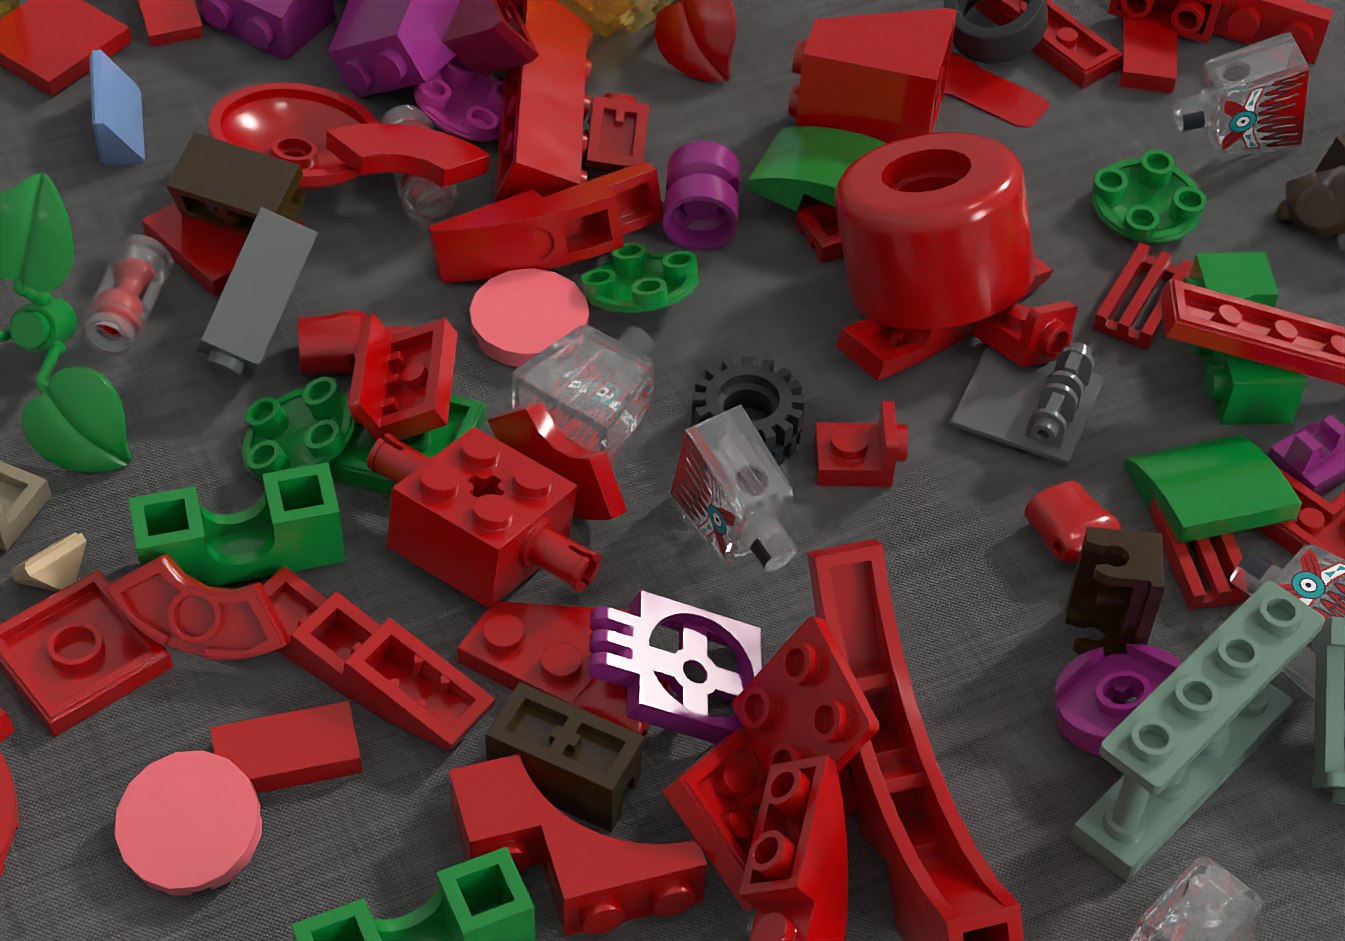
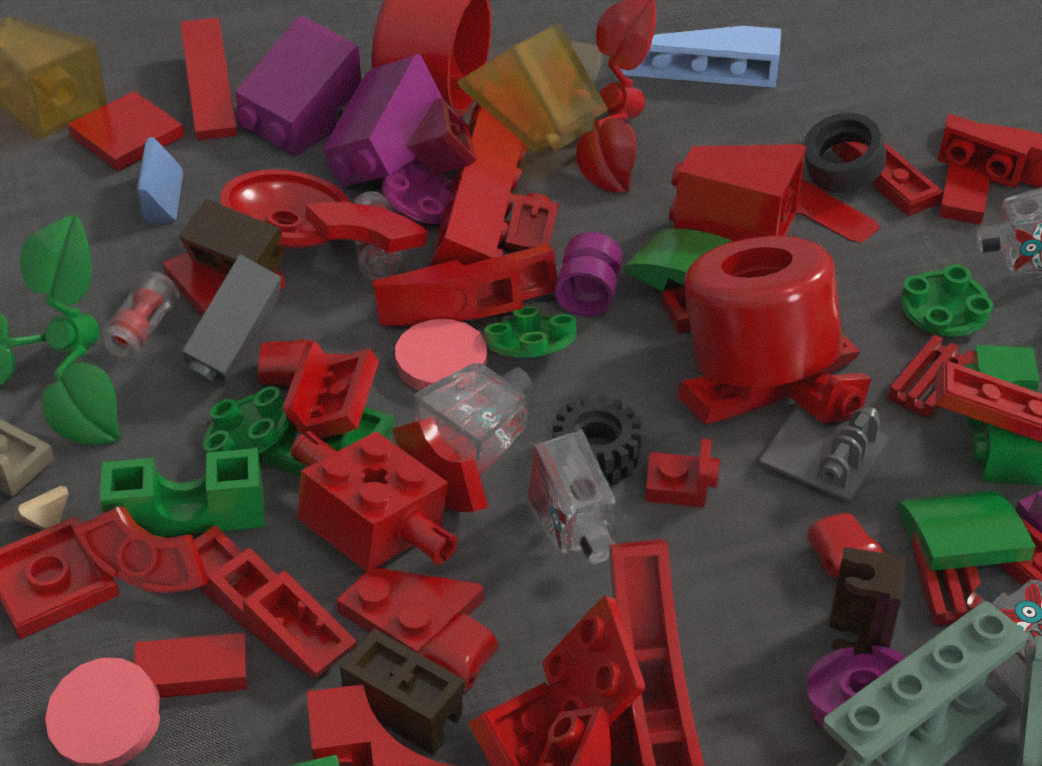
camera: 10 degrees right, 5 degrees down
piece [588,590,762,744] -> none

